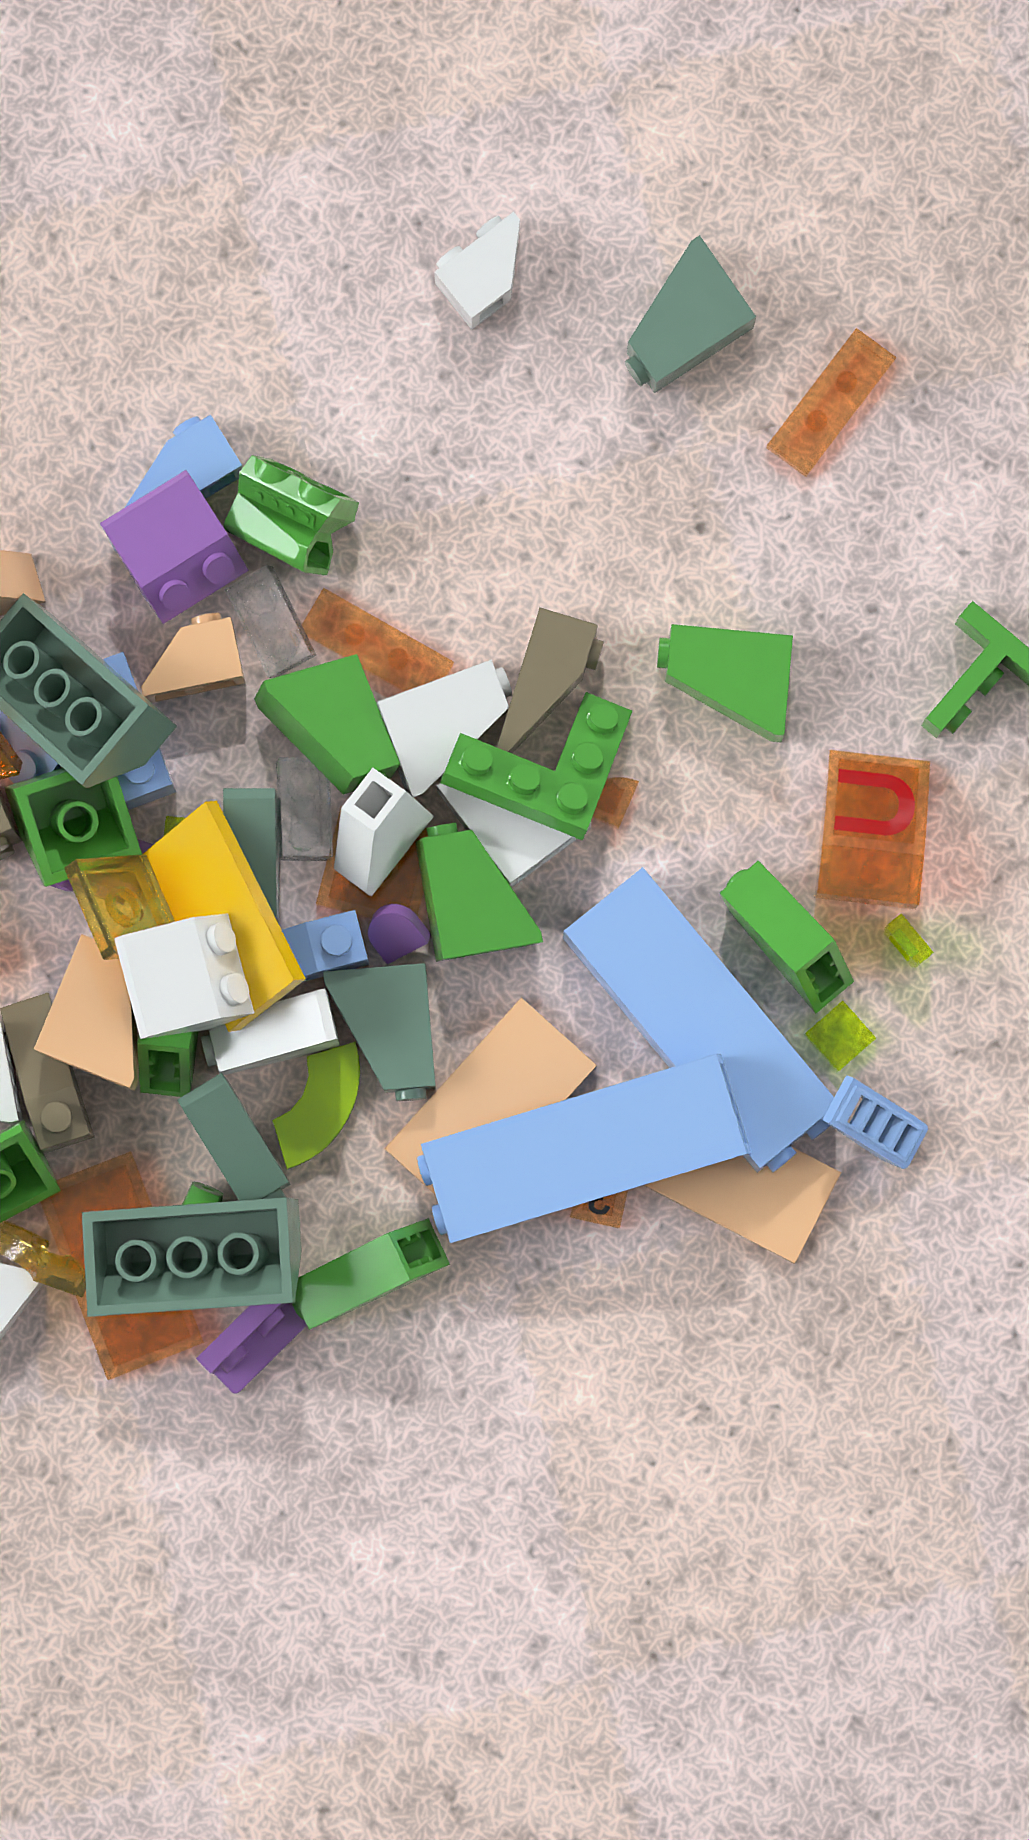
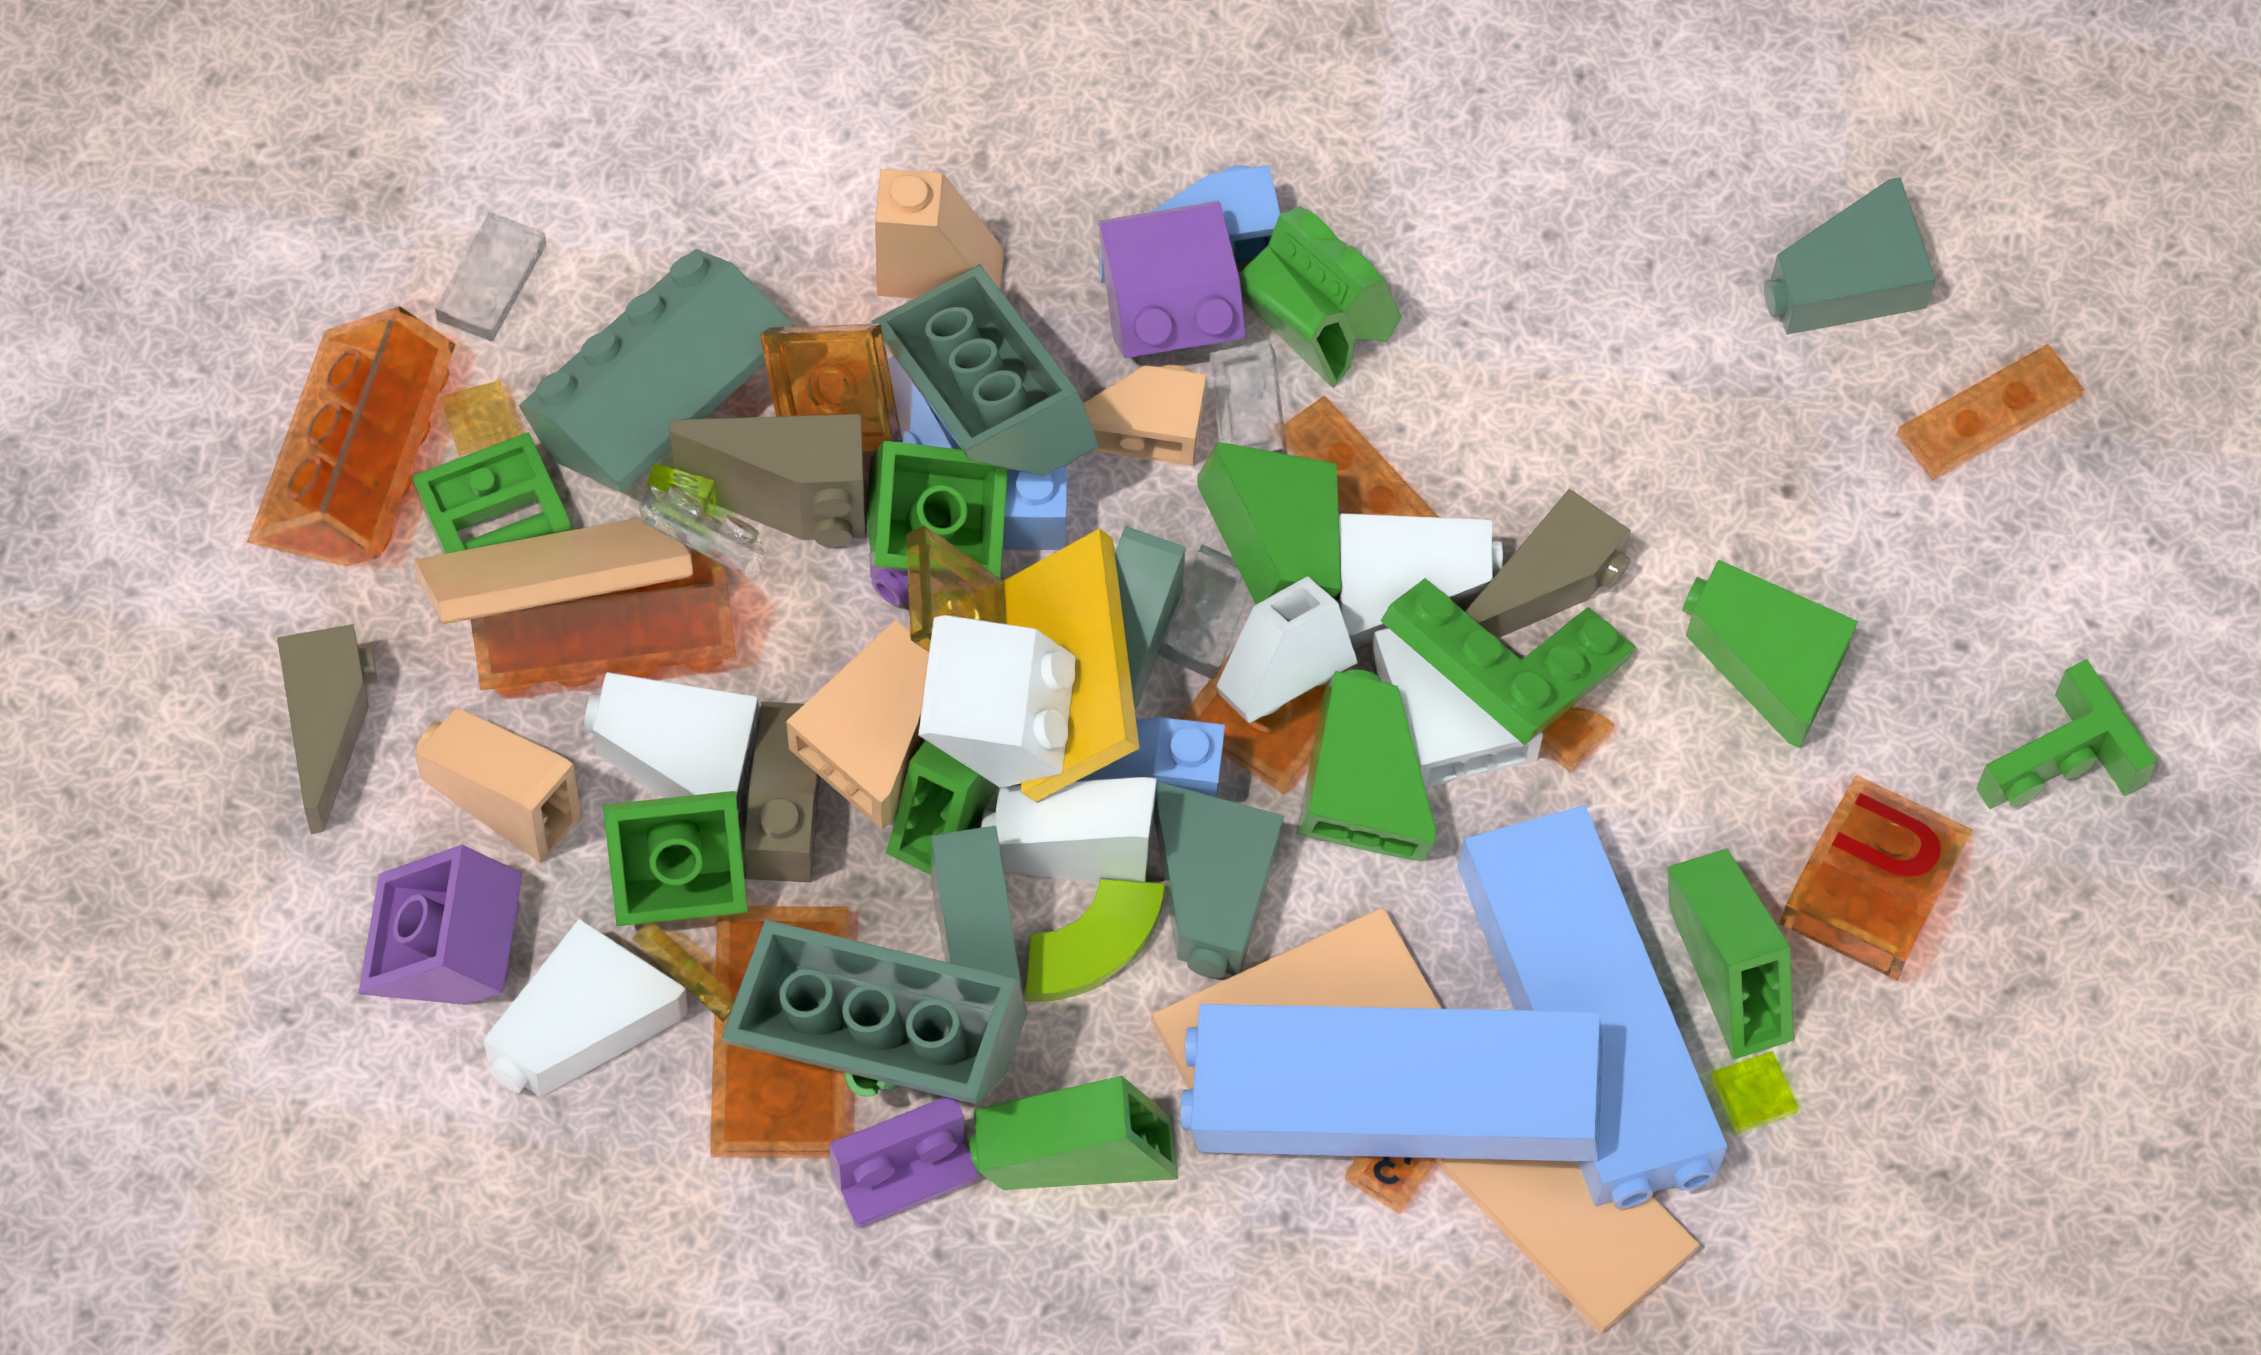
camera: 20 degrees right, 20 degrees down
medium lavender tile [368,904,431,964] -> none
white slope [434,212,520,330] -> none
light blue slope [823,1075,928,1169] -> none
clear neon green tile [883,913,934,968] -> none

